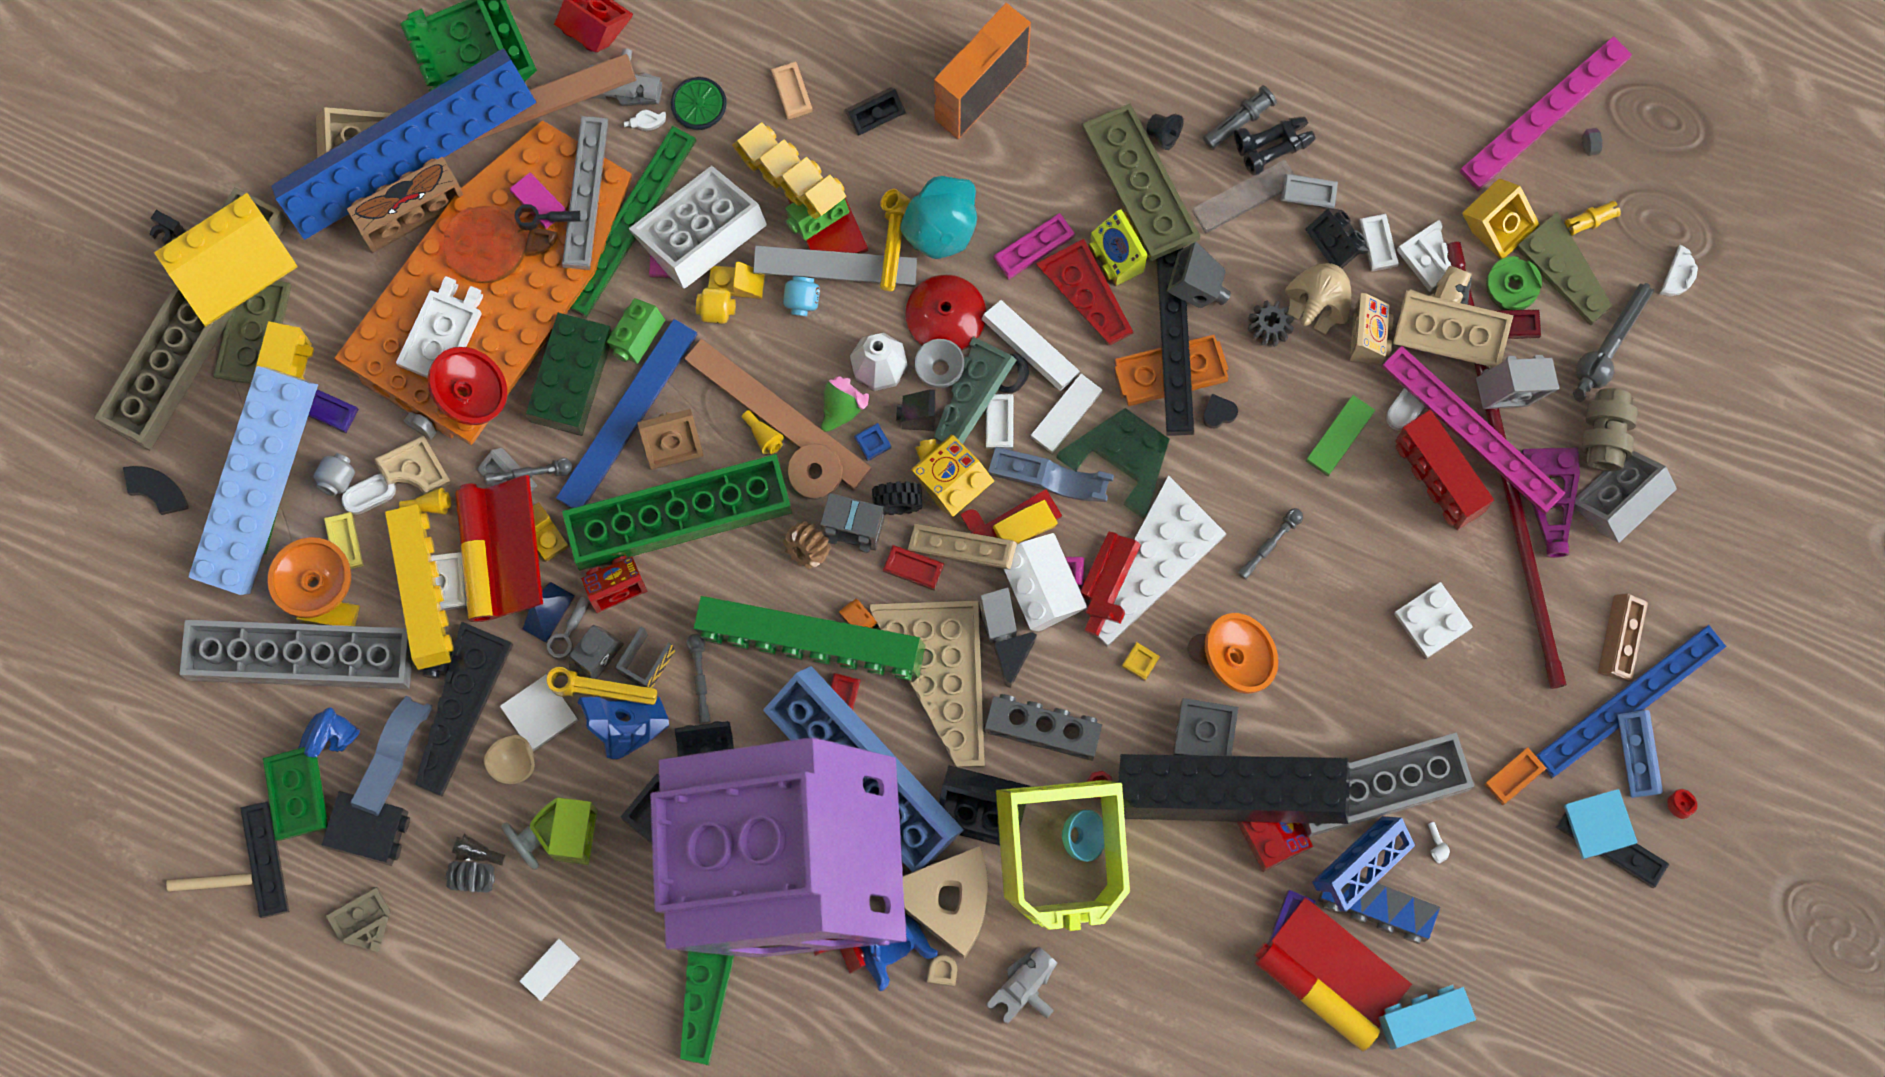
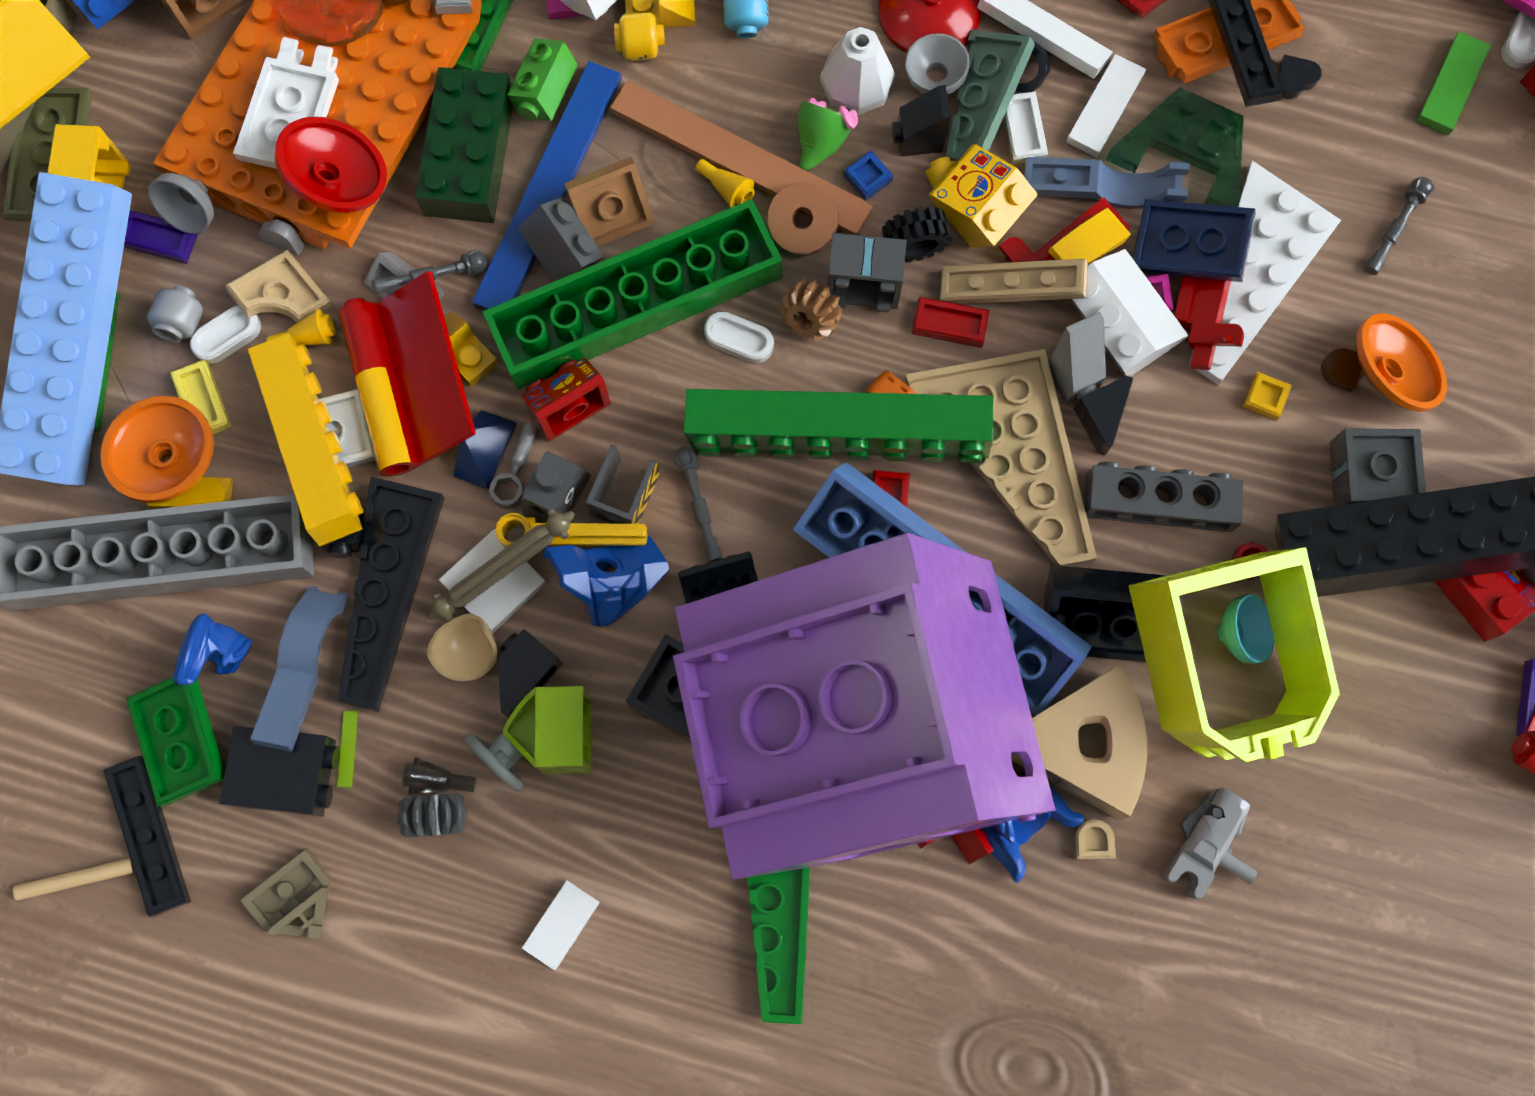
camera: 10 degrees left, 0 degrees up
none -> light grey piece [148,173,214,234]
none -> lime piece [337,711,358,788]
none -> dark tan wheel [428,509,575,622]
none -> black slope [498,629,563,718]
none -> dark grey brick [517,196,605,282]
none -> white tile [704,312,774,364]
none -> dark blue tile [1133,199,1256,282]

